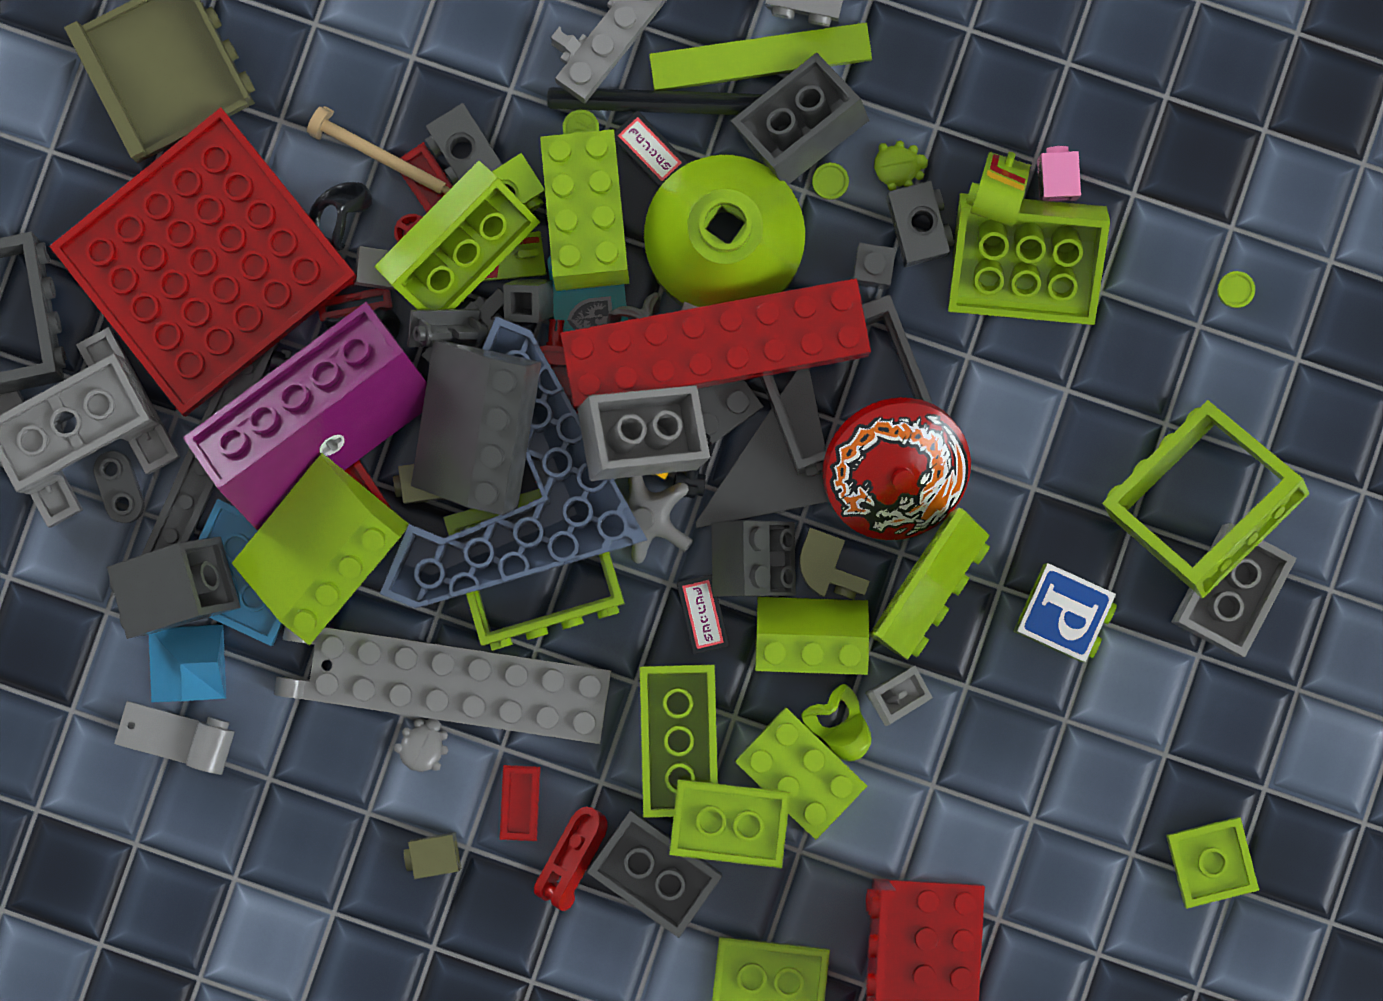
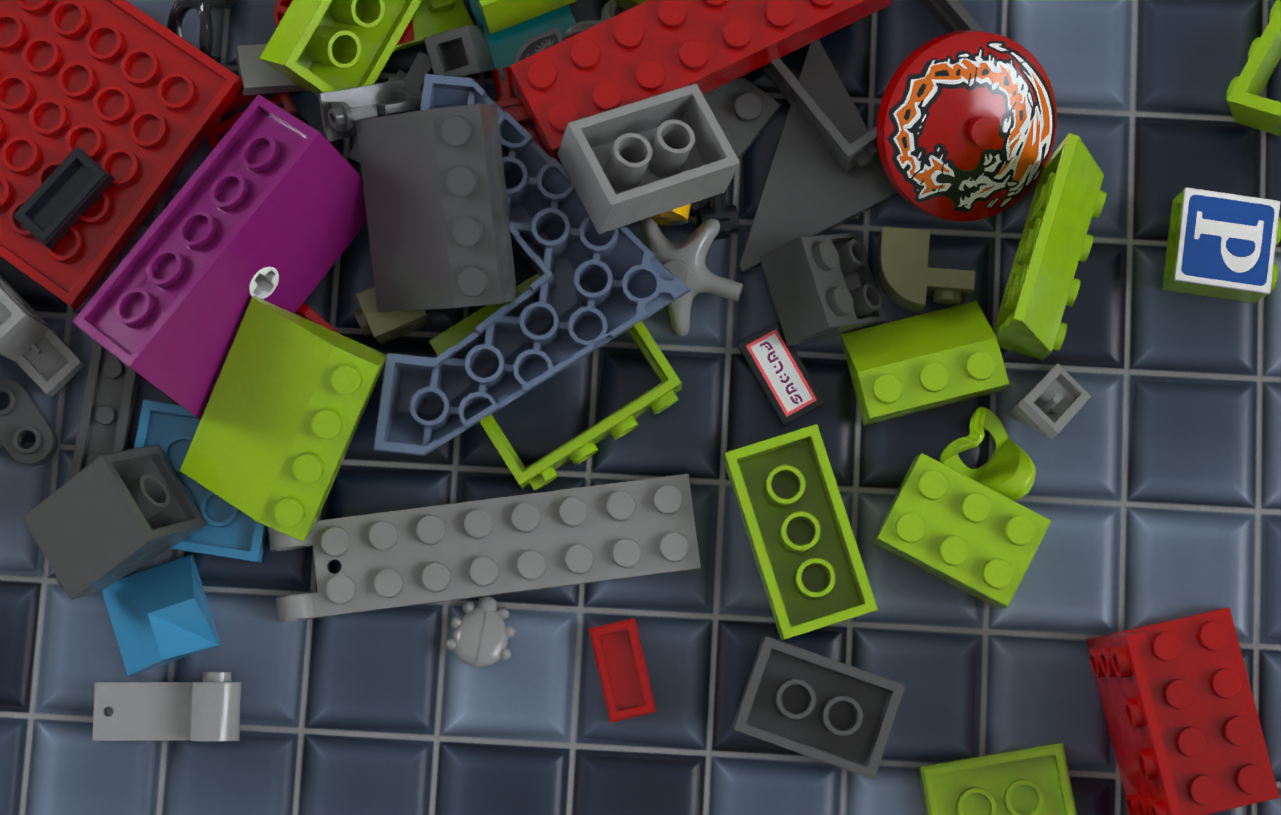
camera: 15 degrees left, 5 degrees down
olive brick [404,832,462,879] -> none
red plate [534,806,608,911] -> none
lime tile [669,779,791,868] -> none
none -> black tile [13,146,115,250]

